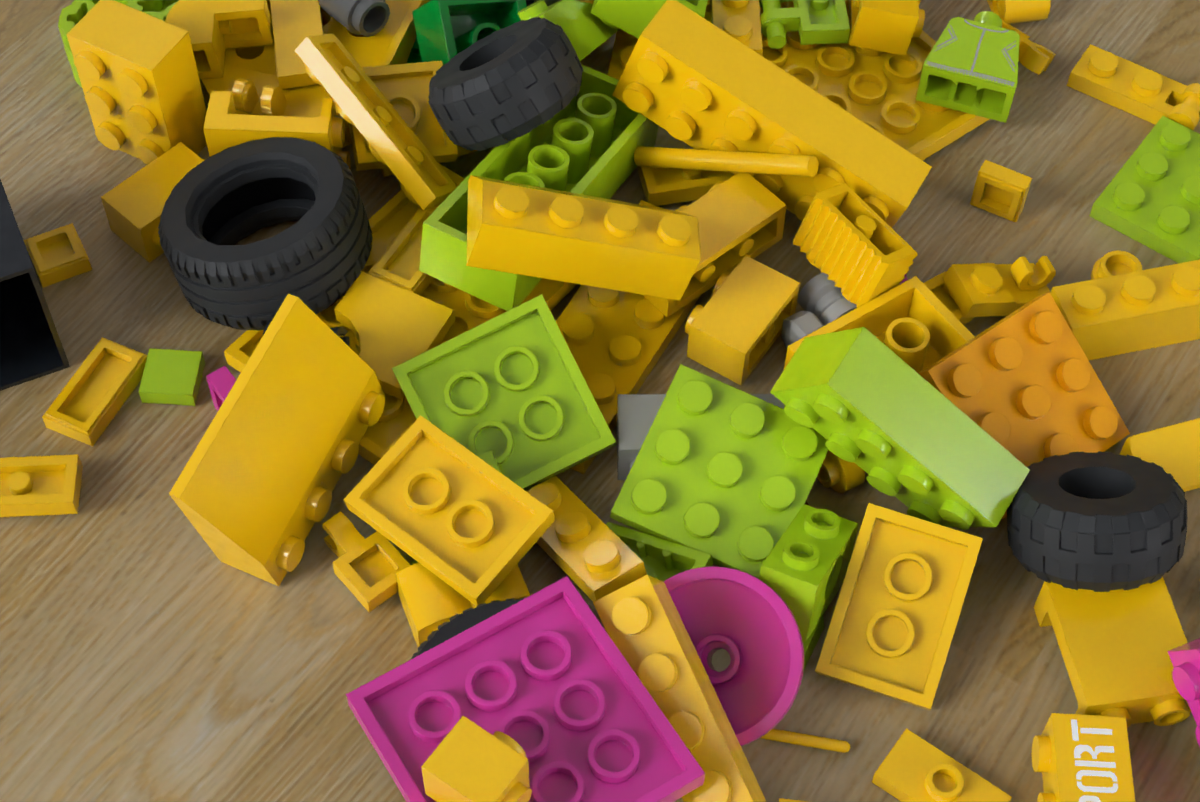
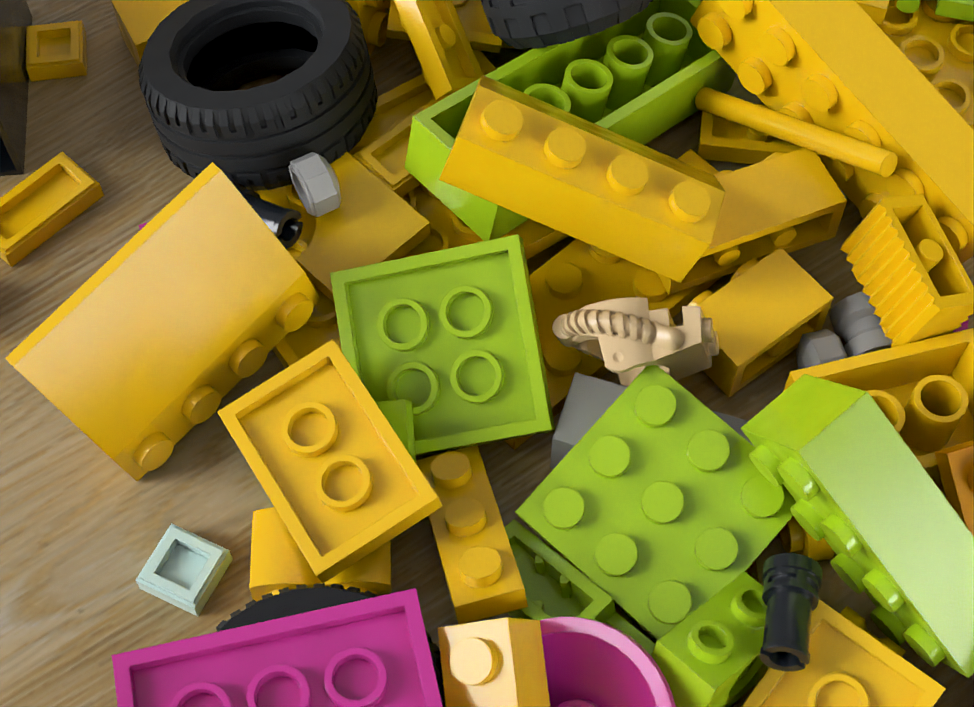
camera: 20 degrees right, 5 degrees up
lime tile [139,348,205,406] -> none
yellow plate [322,511,411,613] -> none
none -> light aqua tile [135,523,233,616]
none -> light grey tile [289,152,341,217]
none -> tan piece [552,297,719,387]
none -> black pin [759,553,823,672]

